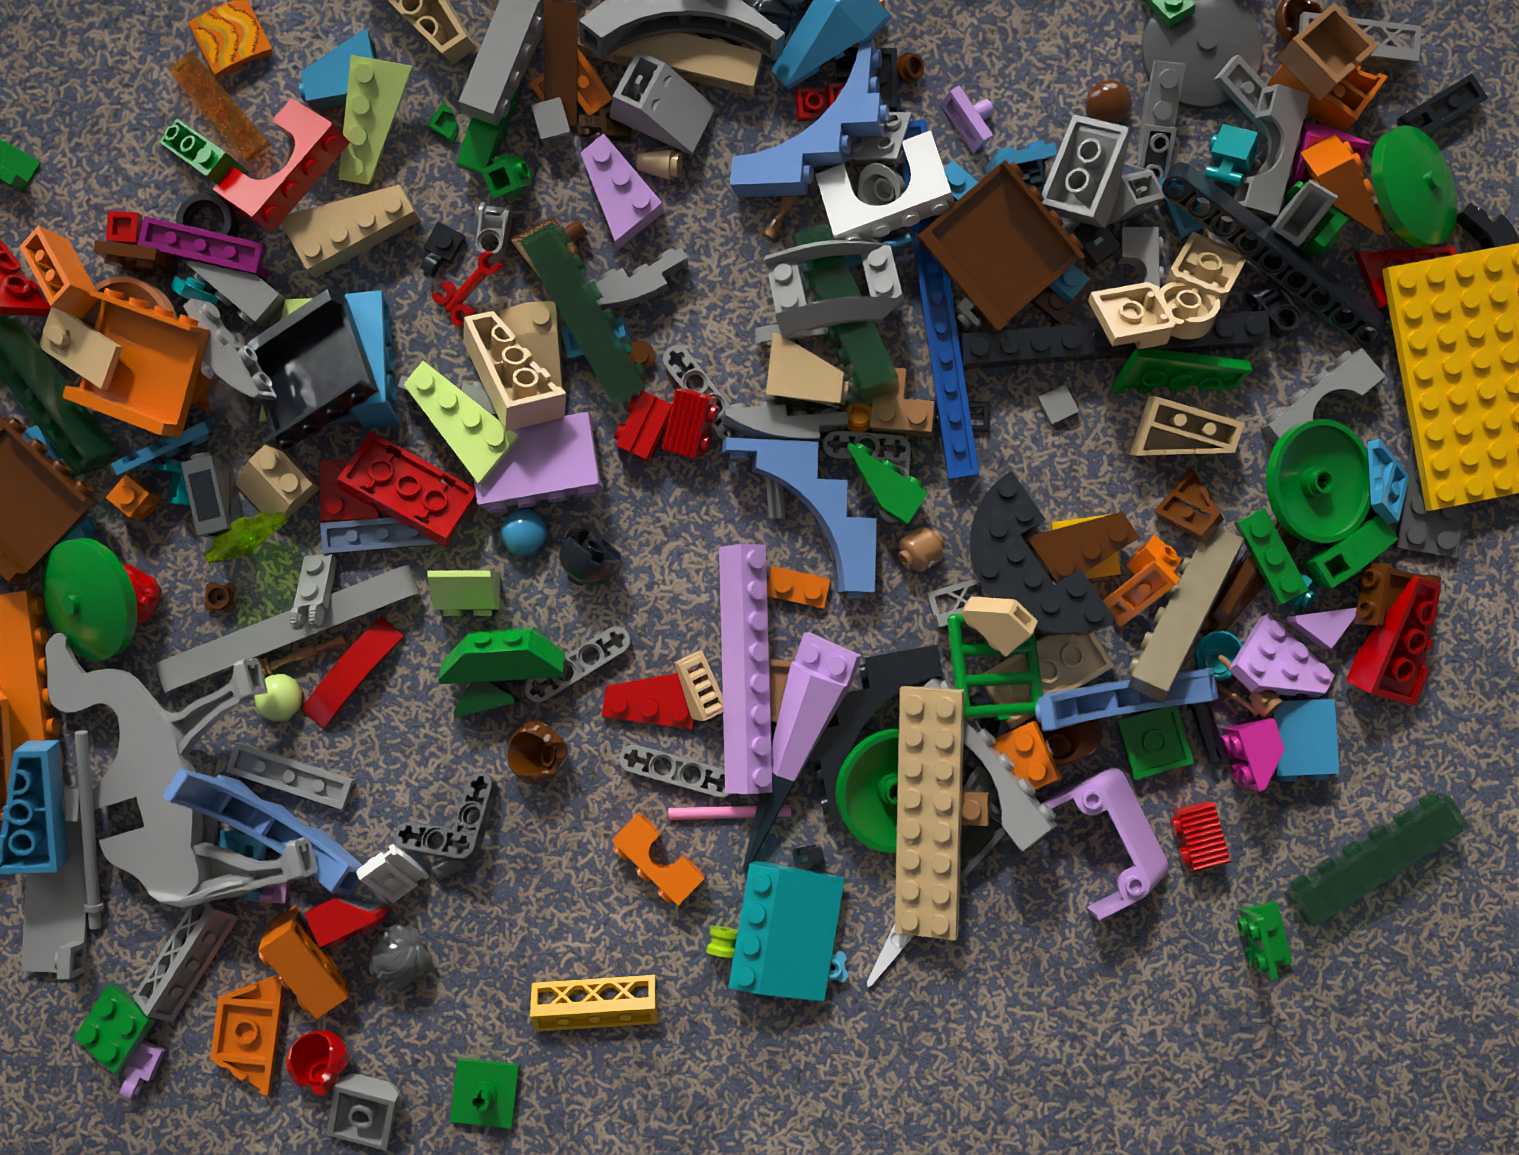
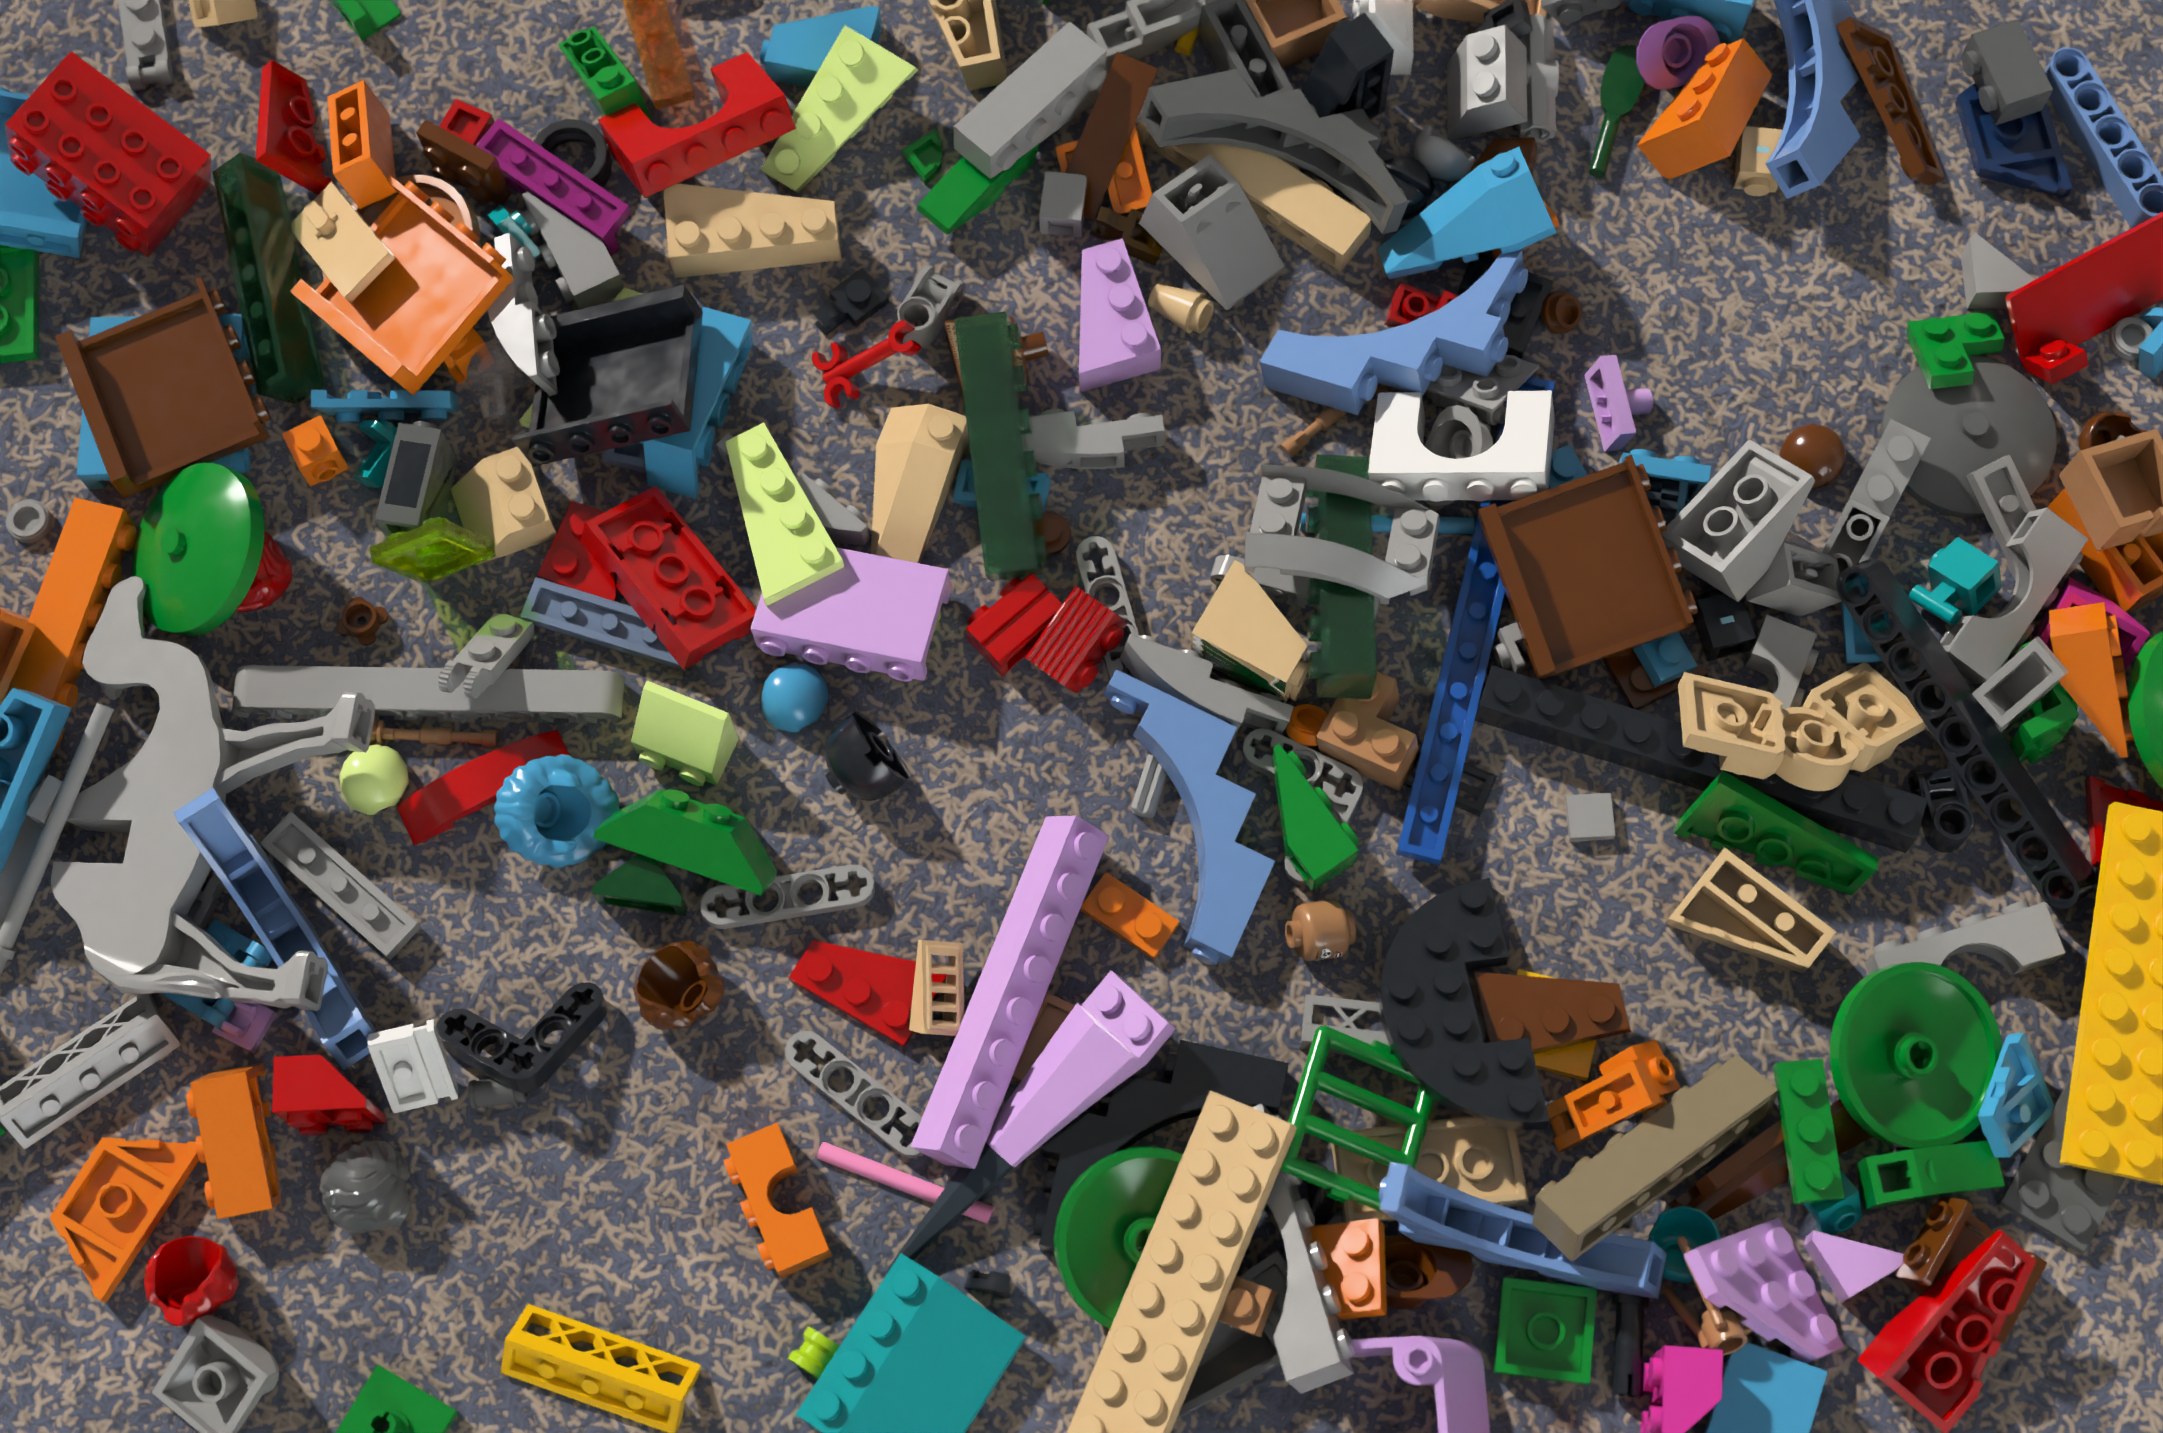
camera: 25 degrees right, 15 degrees down
tan wedge [463,311,566,432] -> none
green brick [481,153,532,200] -> none
tan slope [960,597,1038,657] -> none
reddish brown wing [1154,468,1224,542] -> none
none -> dark azure piece [494,754,620,868]

